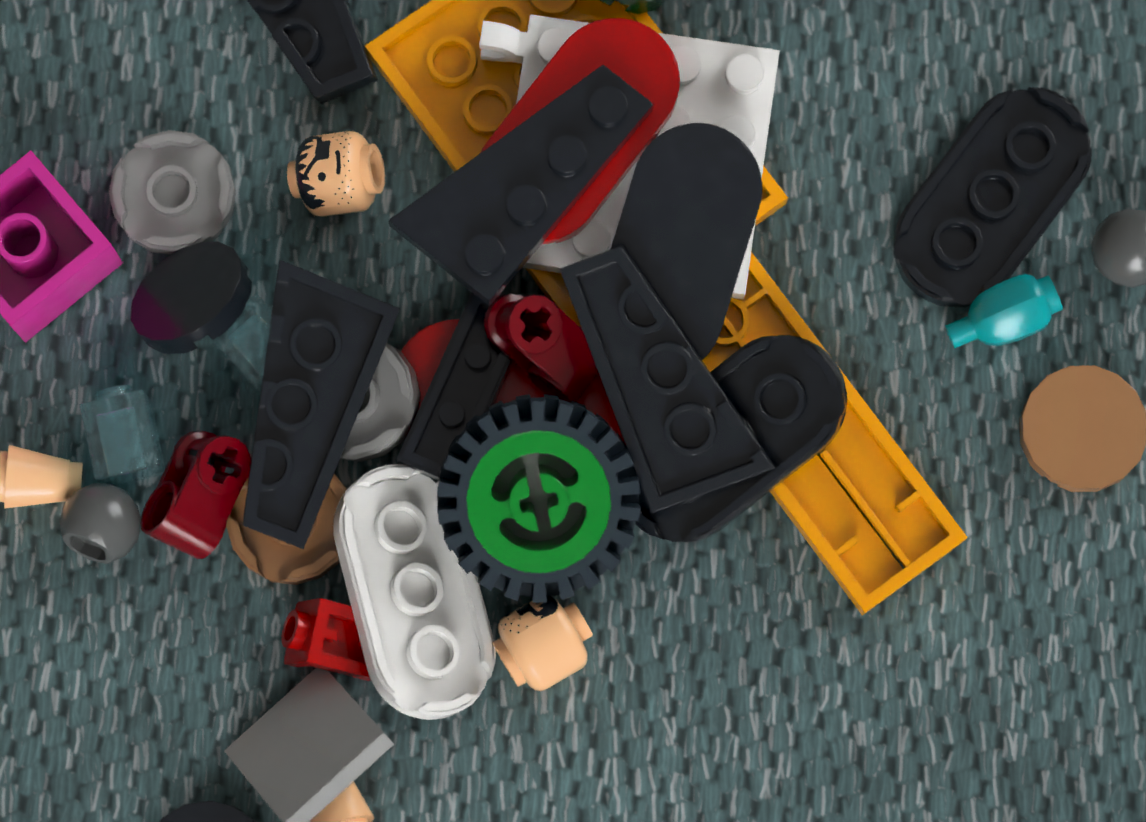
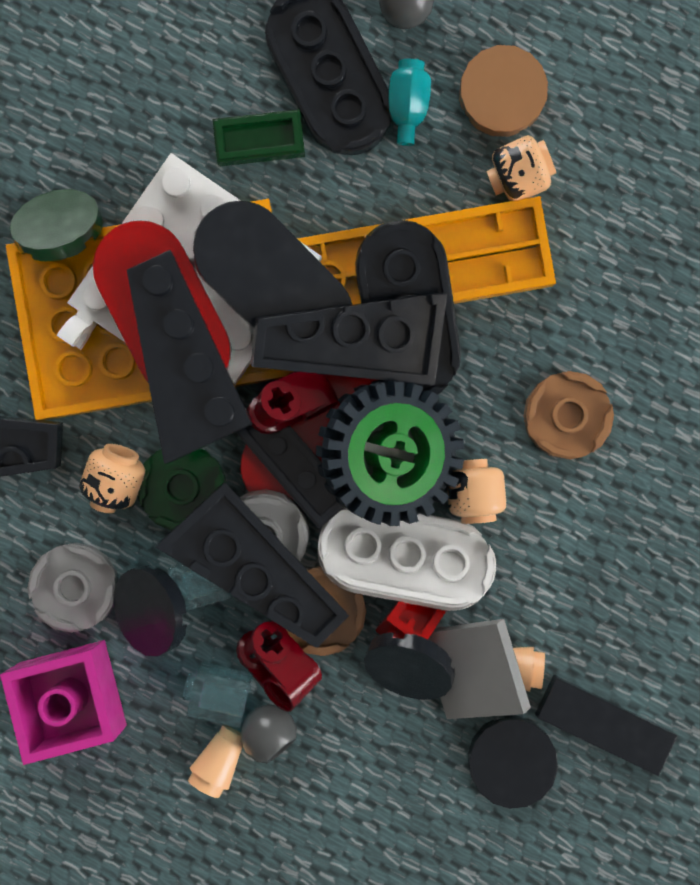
camera: 65 degrees left, 10 degrees up
none -> dark green tile [137,448,226,531]
none -> dark green tile [212,109,305,167]
none -> black tile [364,632,455,700]
none -> light nougat head [486,135,557,201]
none -> medium nougat tile [523,371,614,459]

